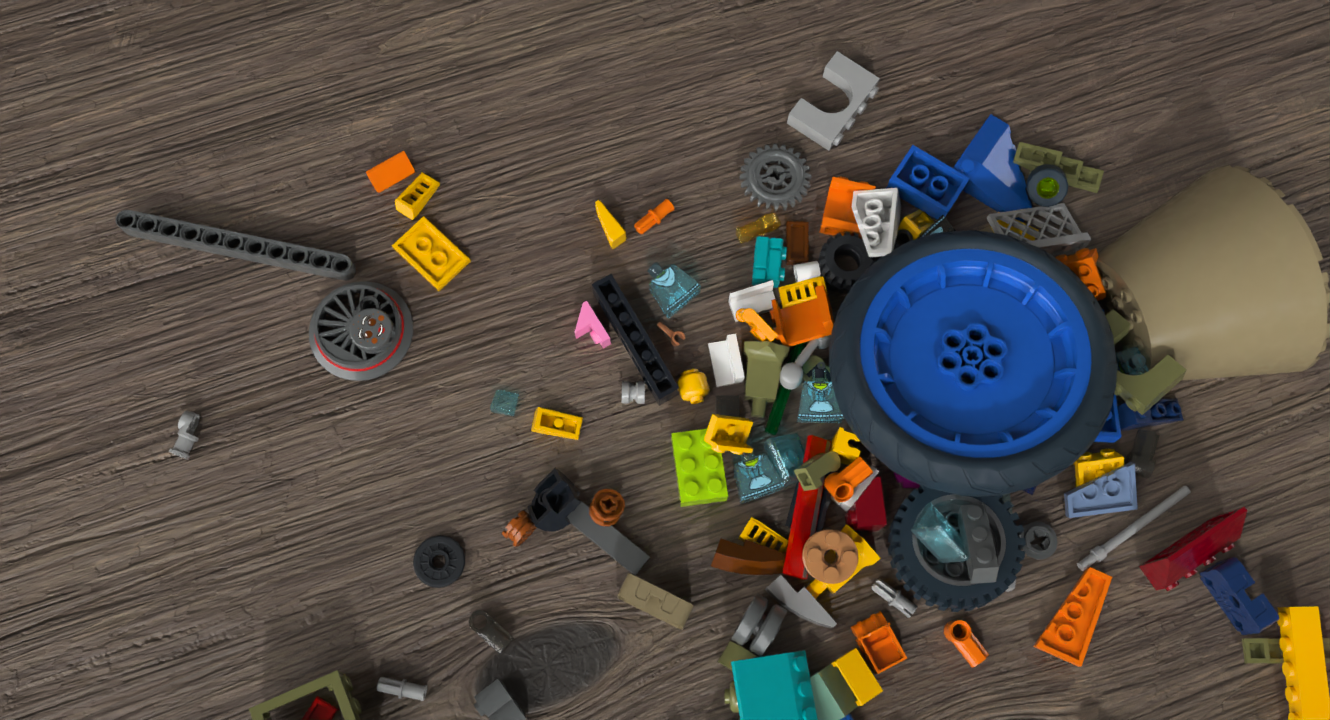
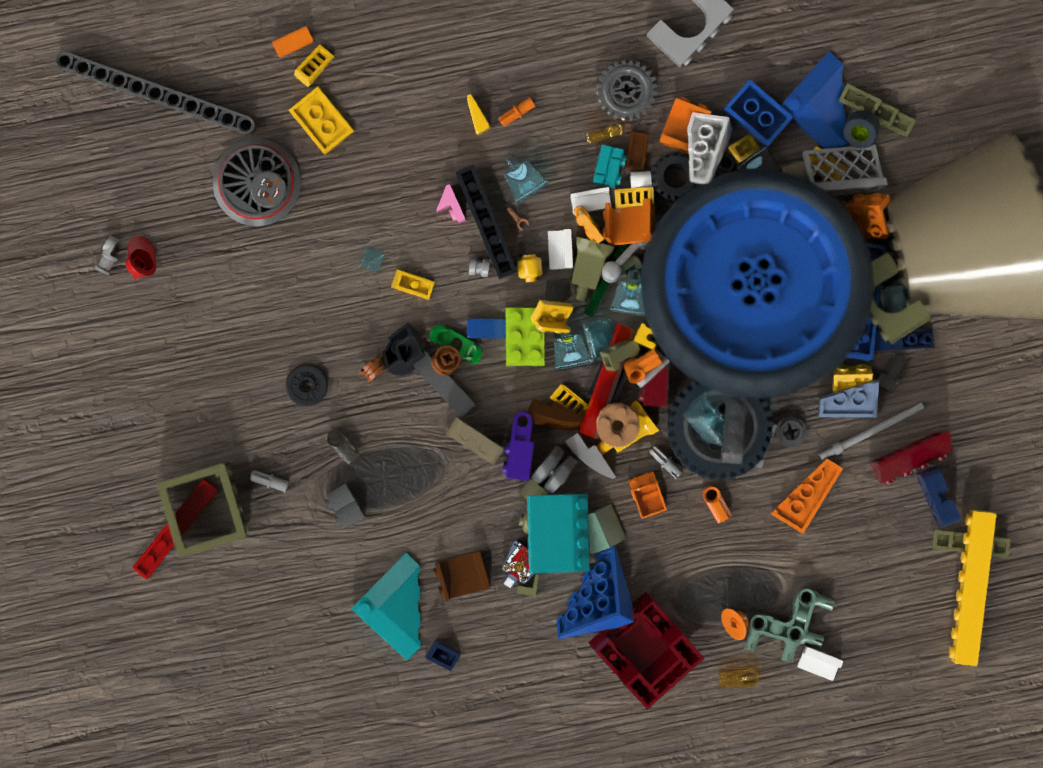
camera: 15 degrees right, 15 degrees up
yellow hinge [831,648,883,706] -> none
none -> red piece [126,236,156,279]
none -> green piece [429,324,483,364]
none -> blue slope [467,319,506,338]
none -> dark purple brick [503,412,534,481]

